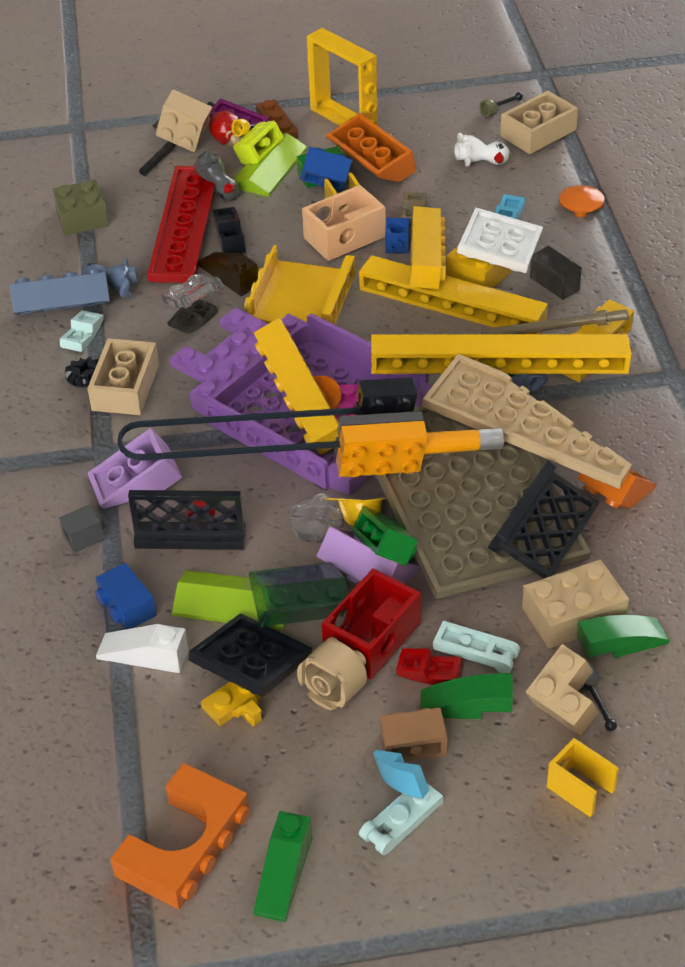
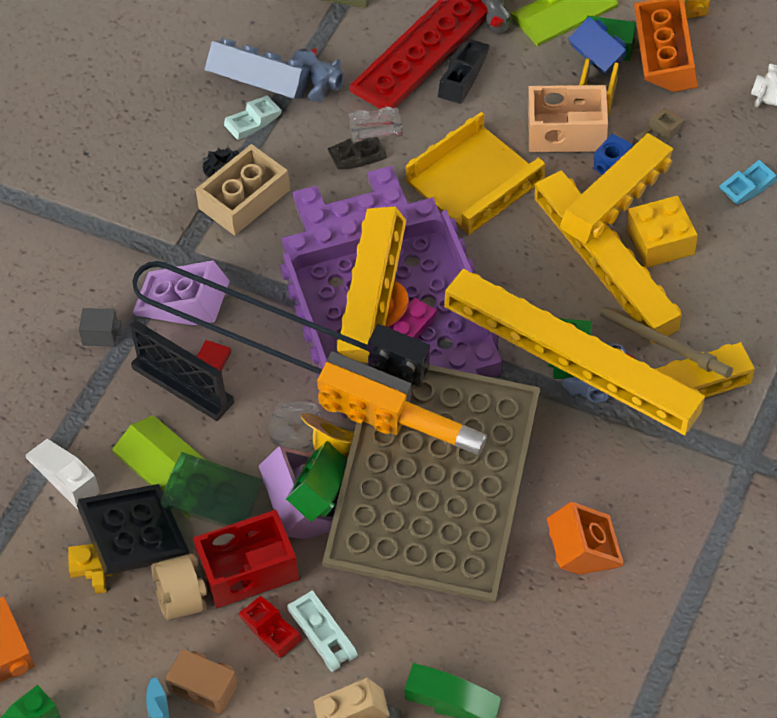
camera: 35 degrees right, 10 degrees up
blue brick [95,563,157,630] -> none
dark brown slope [198,252,258,297] -> none
green slope [420,673,513,719] -> none
tan wing [422,354,632,489] -> none
white plate [457,208,543,273] -> none
black fence [488,461,599,579] -> none
tan brick [522,559,629,649] -> none
clear smoke brick [530,246,582,300] -> none

